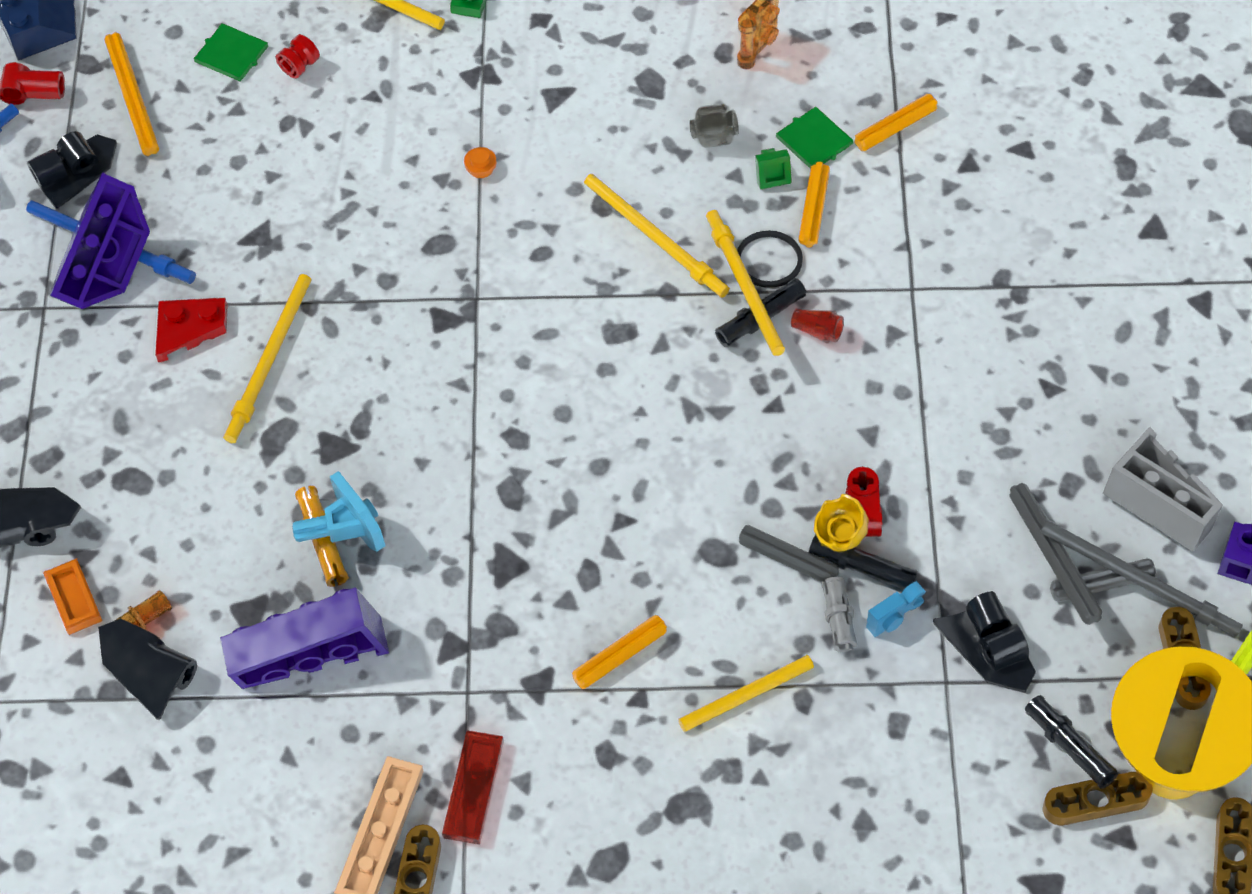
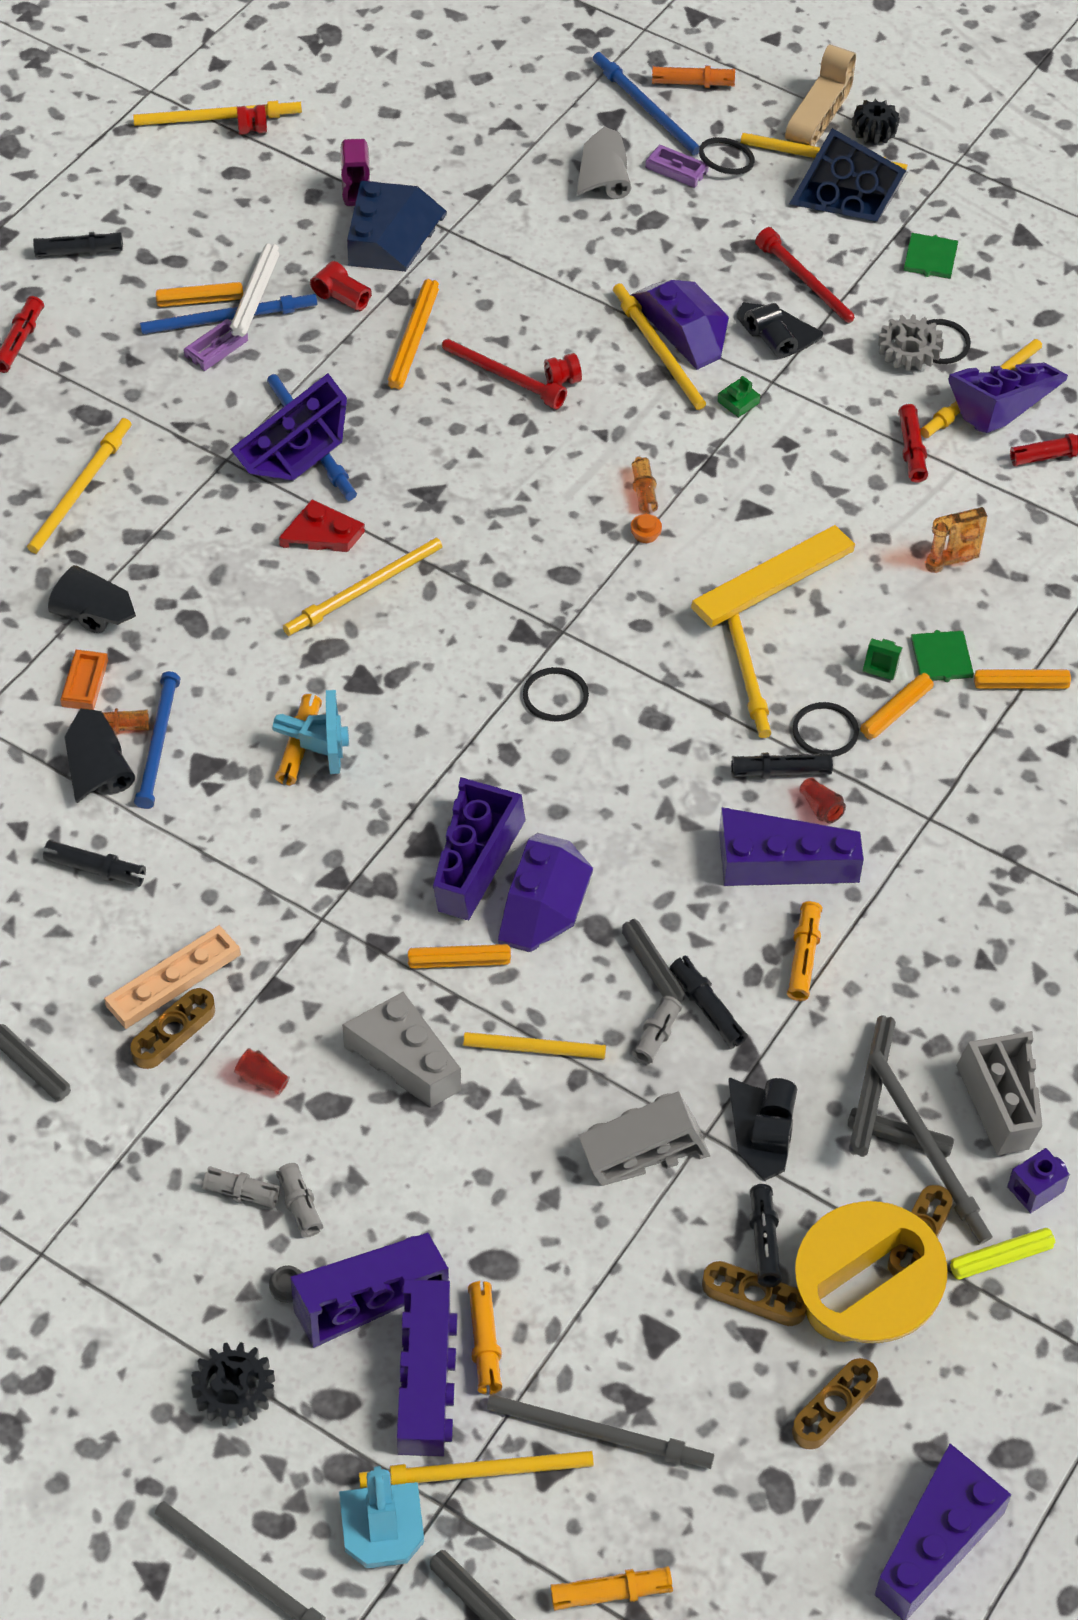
camera: 30 degrees right, 5 degrees down
black panel [27,131,117,209] -> none
green piece [194,23,269,82] -> none
dark purple wedge [220,587,389,689] -> none
clear red tile [442,730,504,845] -> none
clear smoke head [689,103,739,148] -> none
yellow bar [706,210,785,356] -> none
yellow hair [814,494,868,552] -> none
red piece [845,466,882,537] -> none
dark azure plate [866,581,926,637] -> none
none -> black pin [43,839,146,887]
none -> blue bar [134,671,181,809]
none -> clear red cone [234,1048,290,1095]
none -> light grey wedge [342,992,461,1107]
none -> dark purple wedge [433,777,526,921]
none -> red piece [442,339,567,410]
none -> dark purple wedge [498,833,593,952]
none -> black piece [523,667,589,722]
none -> light grey wedge [578,1091,710,1186]
none -> clear orange axle [632,456,658,514]
none -> yellow tile [691,525,855,628]
none -> dark purple wedge [719,807,864,886]
none -> light orange pin [787,901,823,1001]

